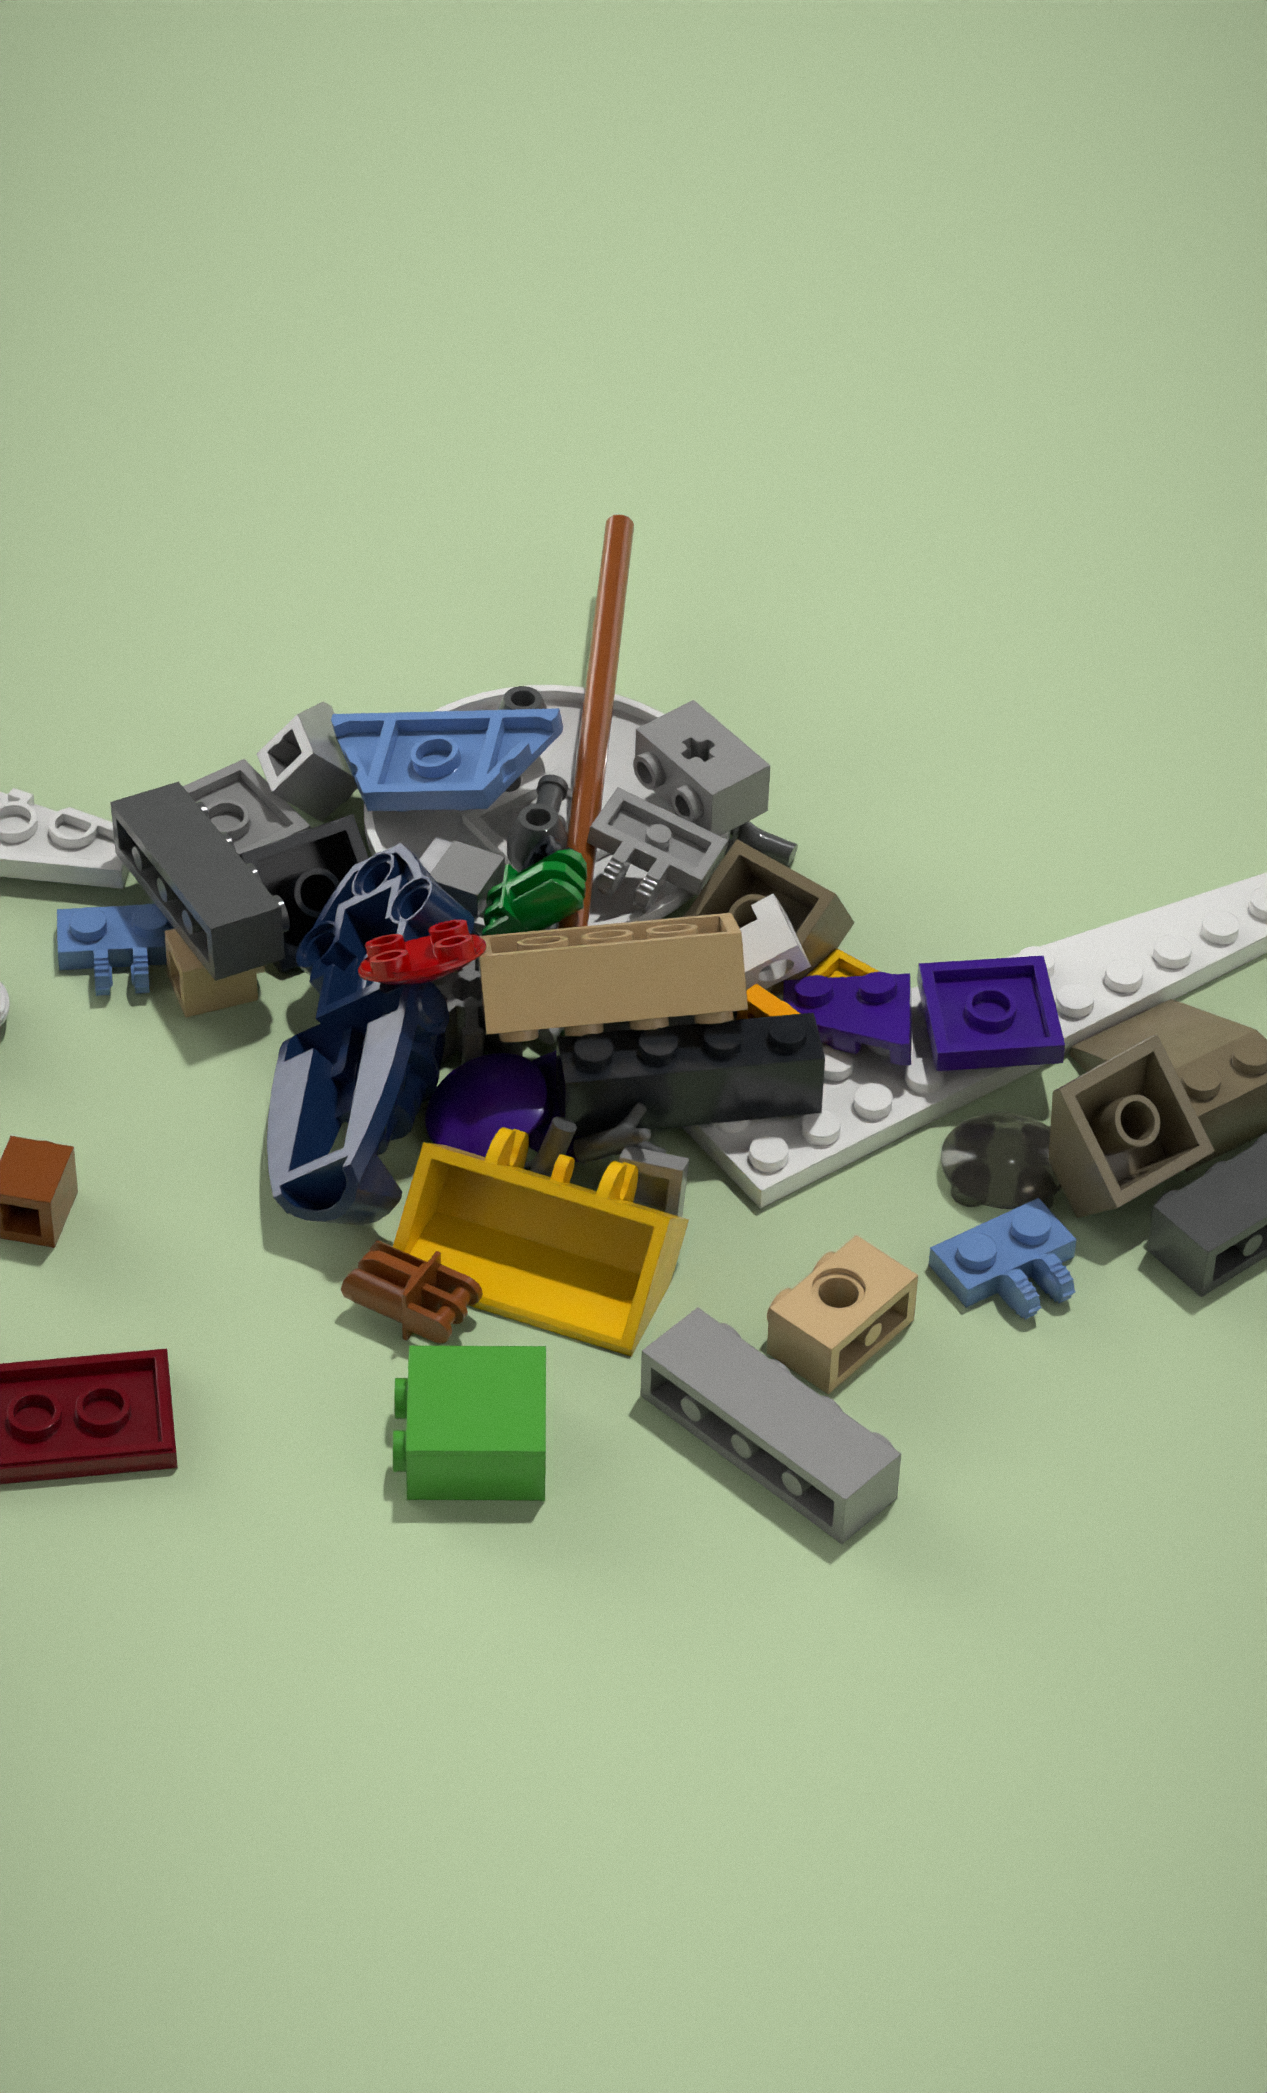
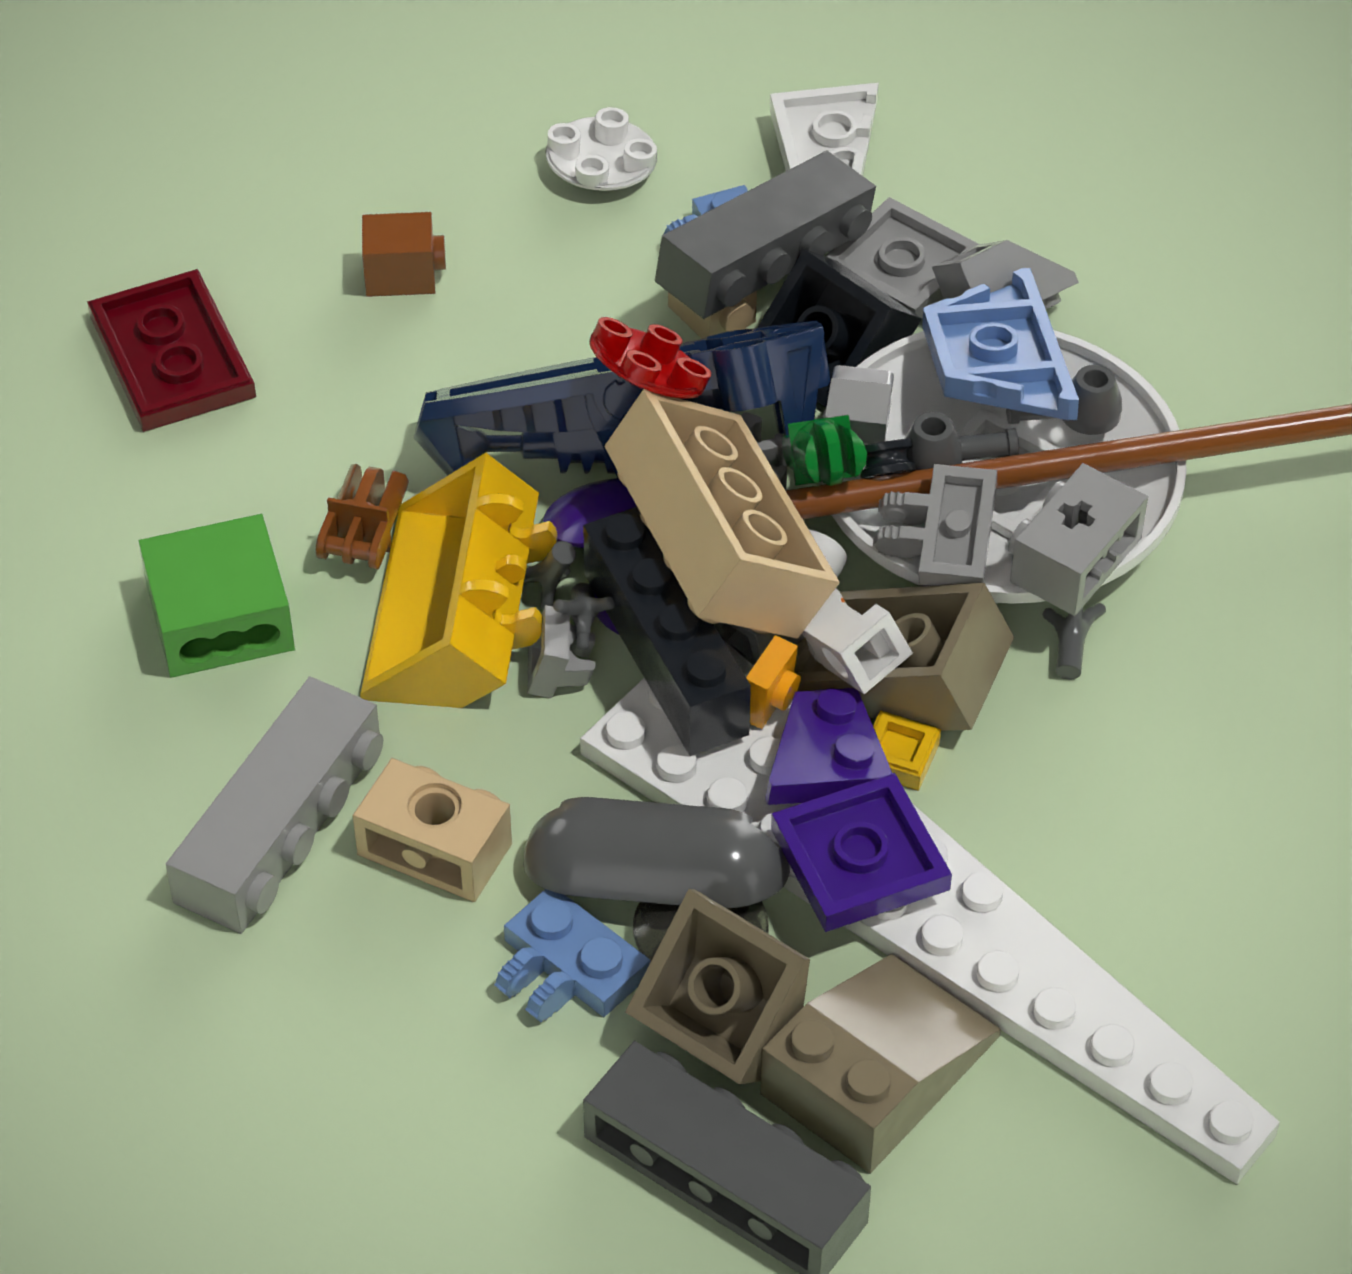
camera: 75 degrees right, 5 degrees up
none -> dark grey brick [523,797,790,908]

